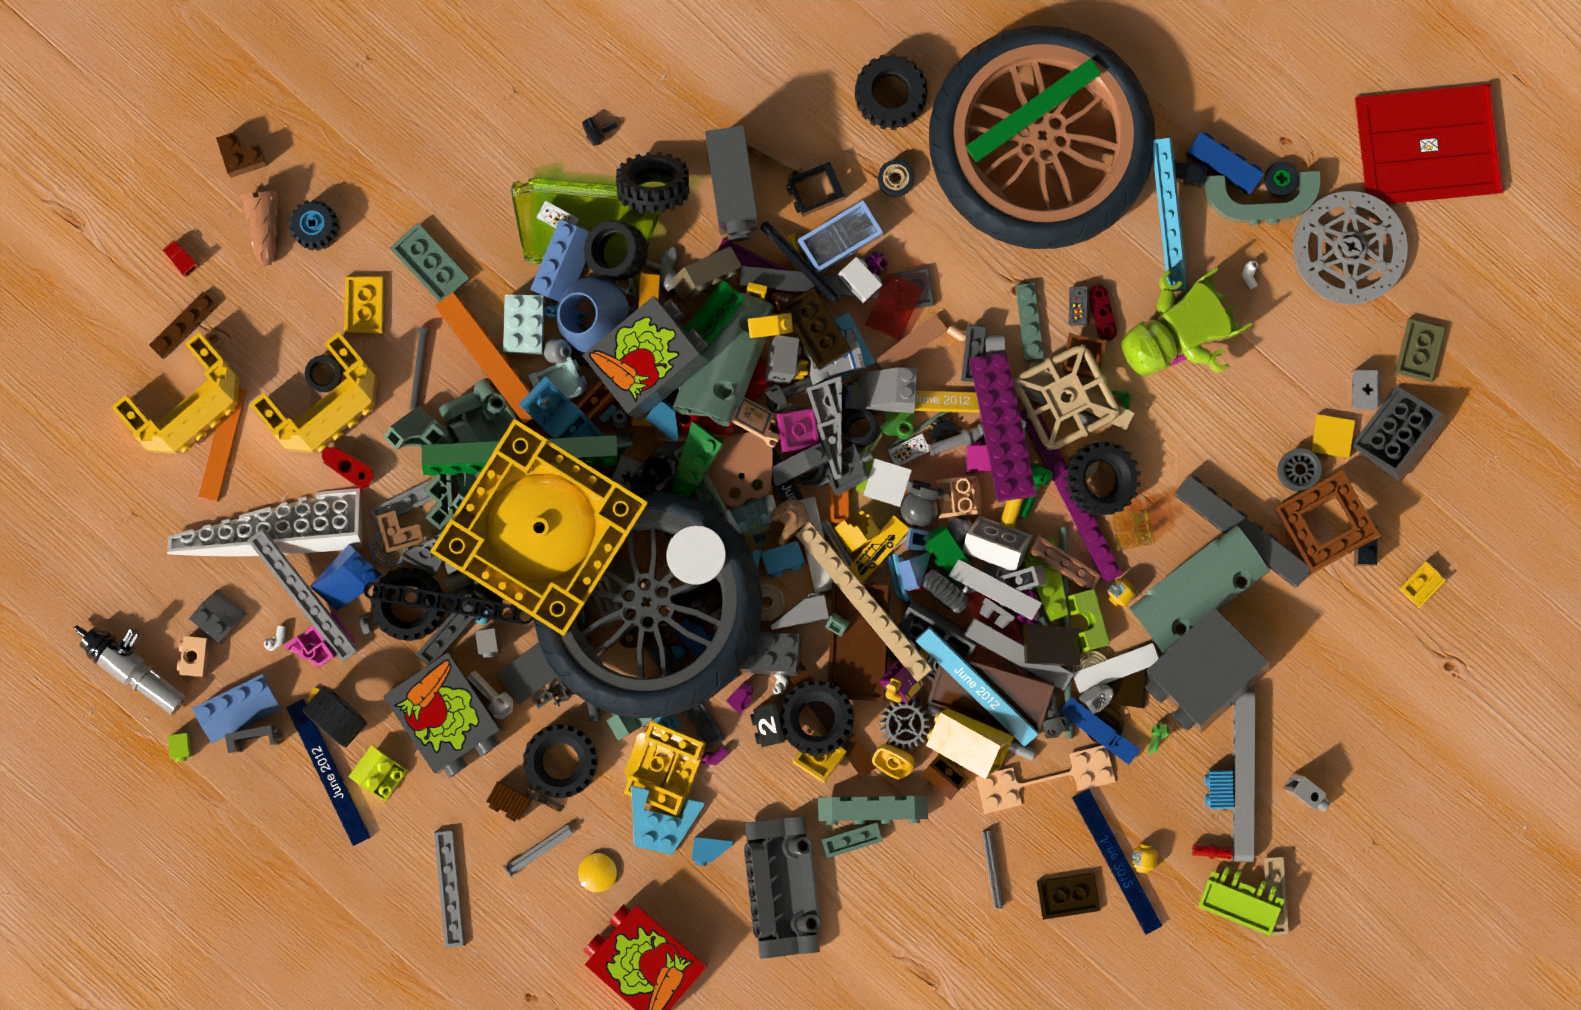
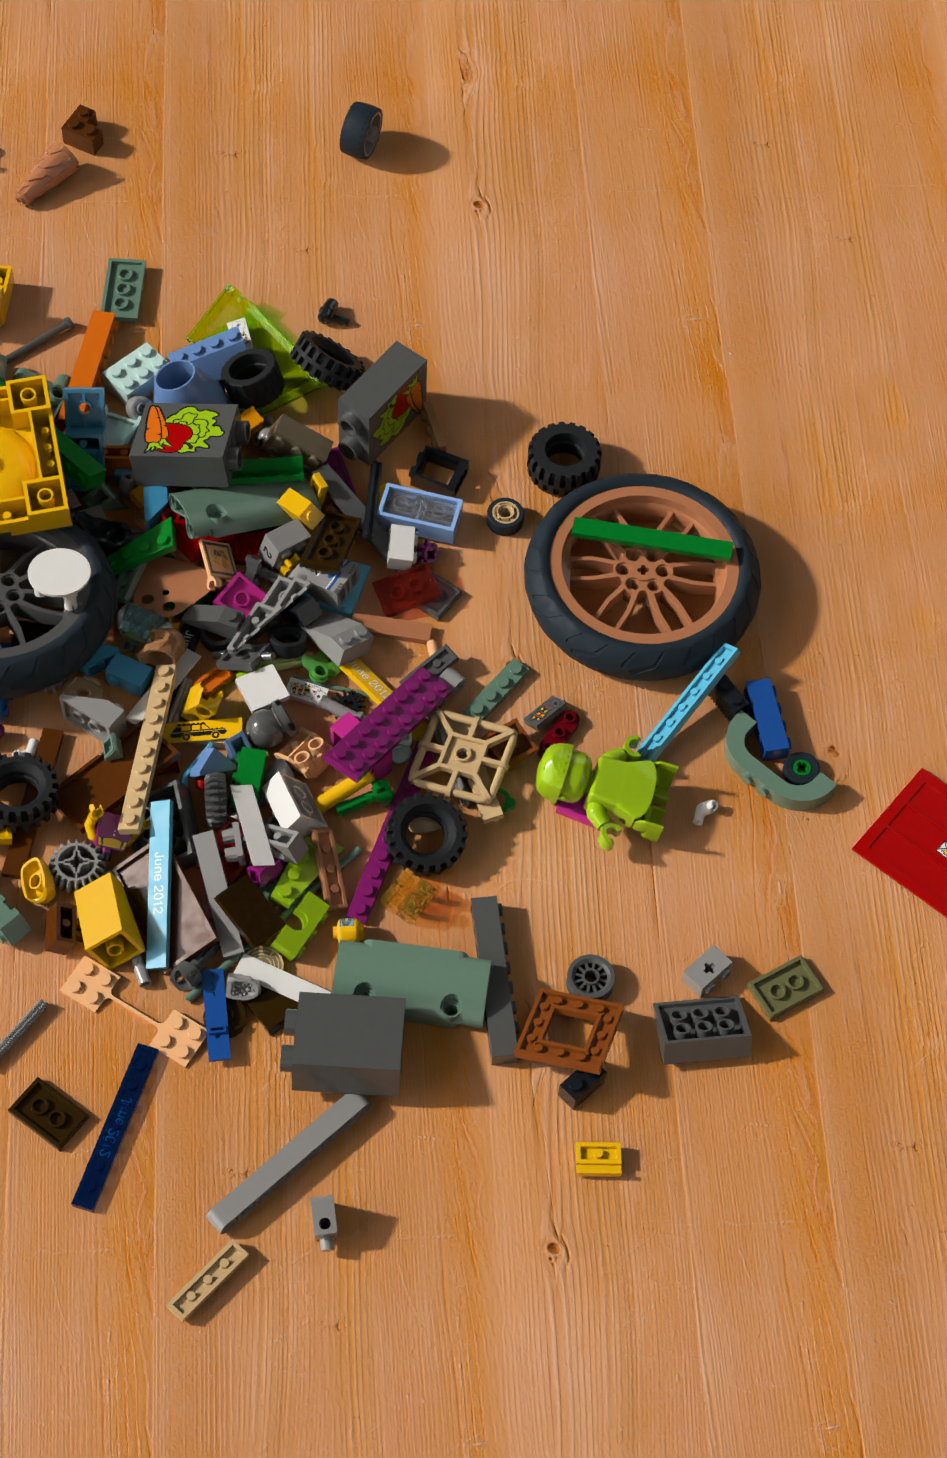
camera: 45 degrees right, 25 degrees down
black wheel [289,200,340,251] -> none
yellow tile [344,276,384,334] -> none
dark grey brick [740,632,802,676] -> none
yellow head [1132,844,1158,873] -> none
bright green plate [1148,722,1169,755] -> none
red pin [1192,844,1232,859] -> none
lime hinge [1198,865,1285,937] -> none
dark azure brick [1204,770,1234,809] -> none
light grey piece [1293,191,1408,305] -> none
yellow tile [1311,414,1355,459] -> none

